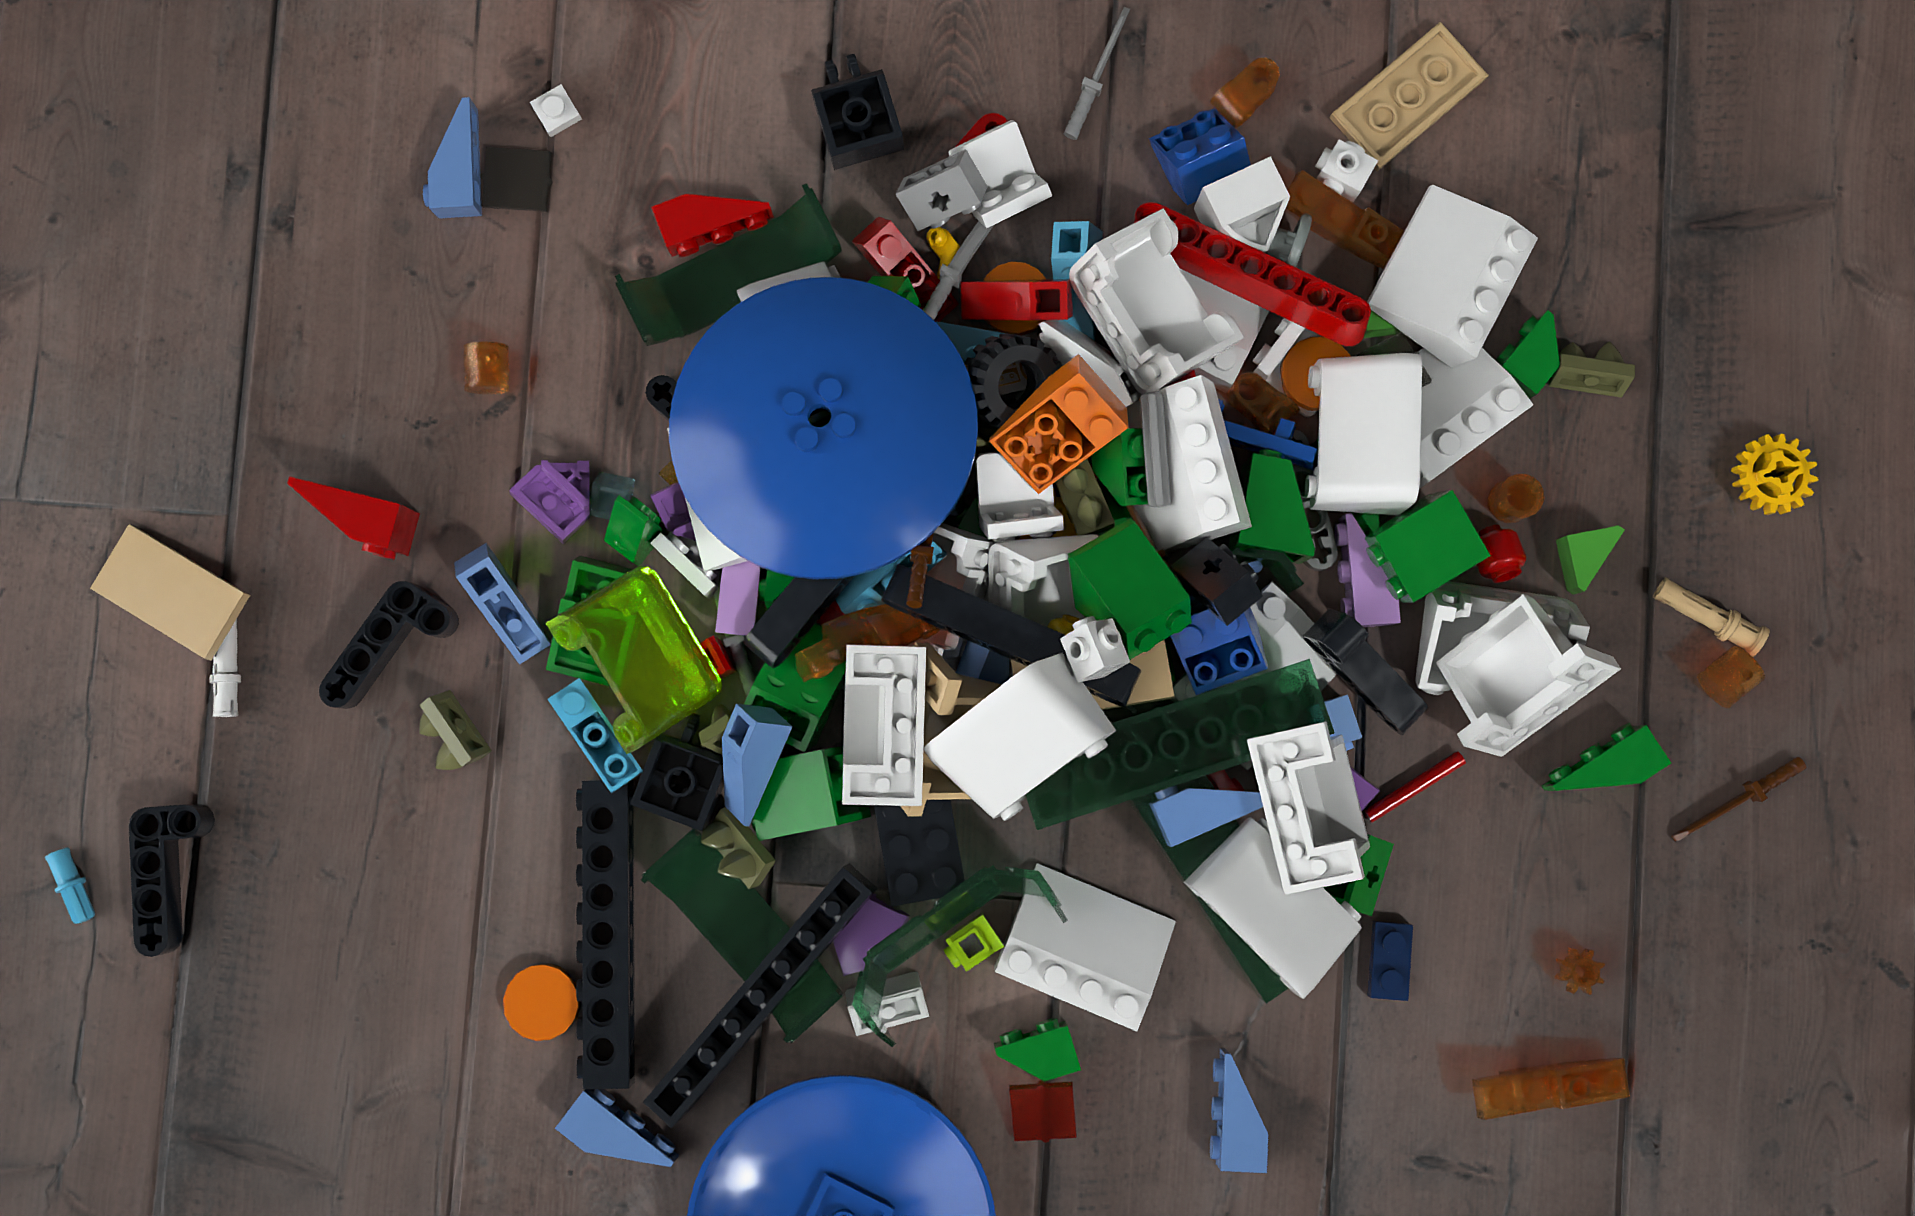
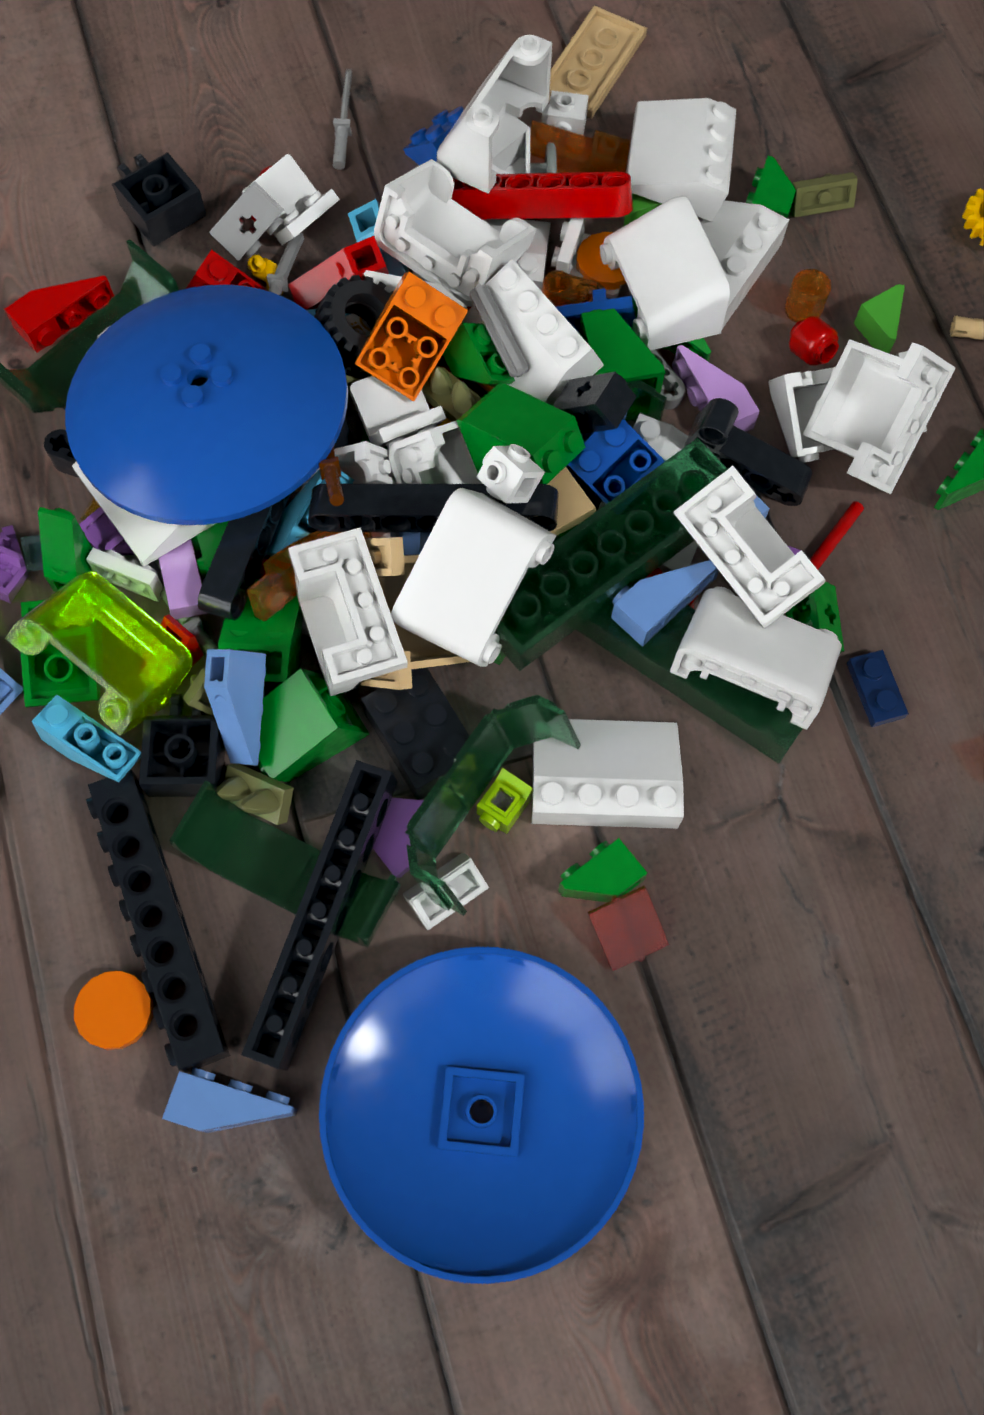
camera: 20 degrees left, 15 degrees down
clear orange piece [1210,57,1280,129] -> none
medium blue slope [1210,1048,1268,1173] -> none
green slope [1365,490,1491,603] -> none
none -> white windscreen [437,35,552,194]

